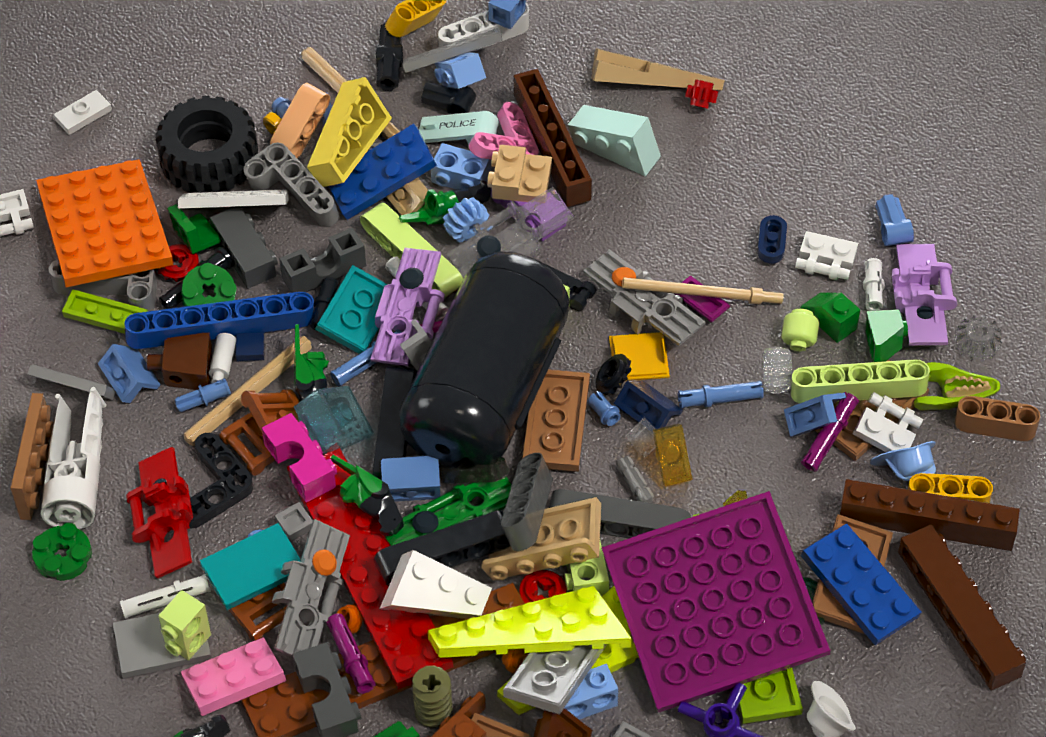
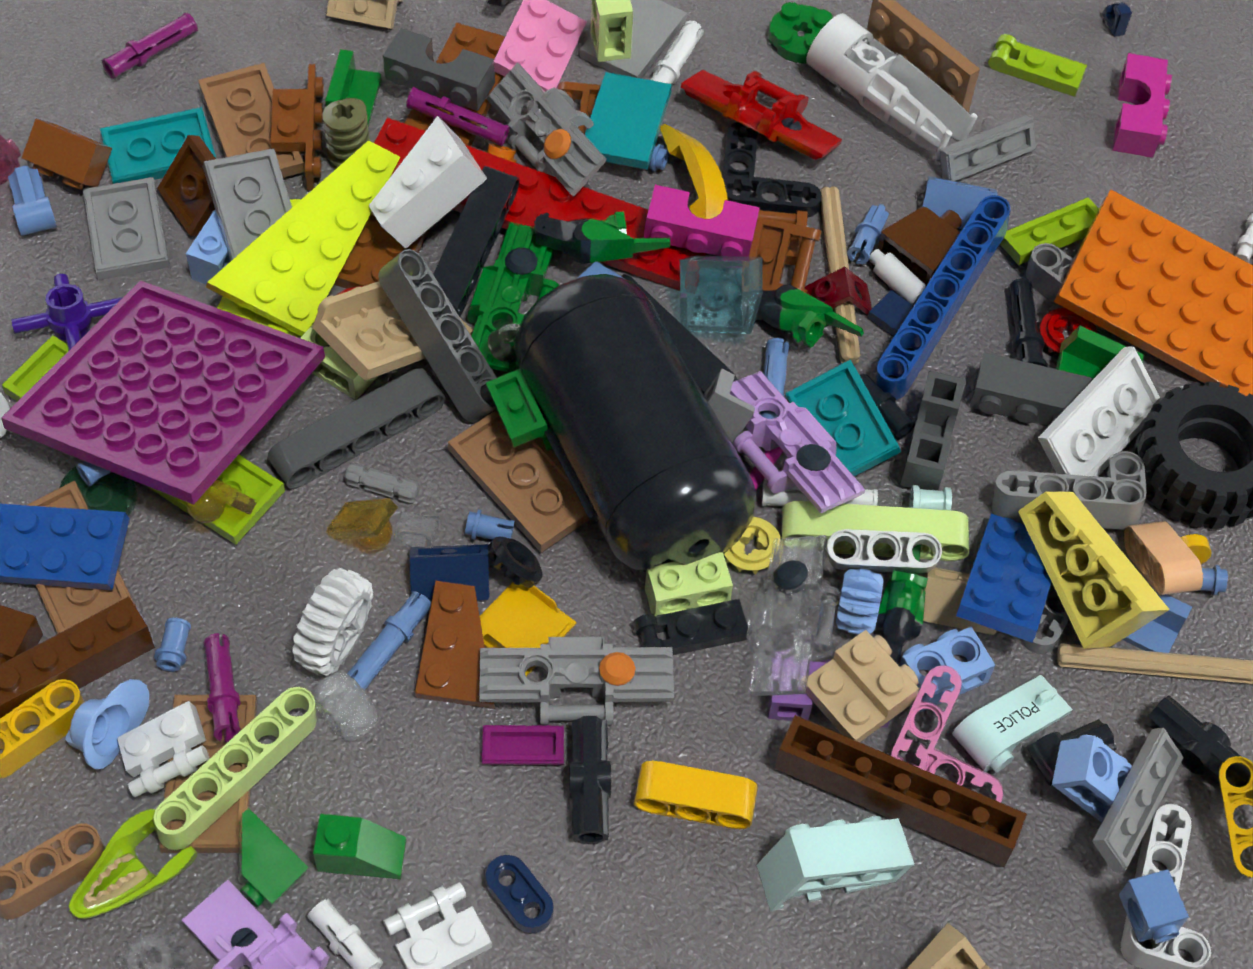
camera: 130 degrees right, 5 degrees up
green plate [181,263,237,307] -> none
light grey plate [274,502,313,542] -> none
tan bar [622,277,783,304] -> none
yellowish green head [781,309,819,352] -> none
medium blue panel [784,392,846,437] -> none
none -> medium blue pin [154,618,191,672]
none -> white gear [292,568,373,676]
none -> dark orange wing [415,581,495,709]
none -> green panel [486,369,553,451]
none -> black piece [569,716,611,844]
none -> yellow beam [634,761,758,829]
none -> yellow slope [660,123,728,219]
none -> dark red bracket [805,266,872,315]
none -> white beam [826,529,942,574]
none -> light aqua bush [909,485,952,511]

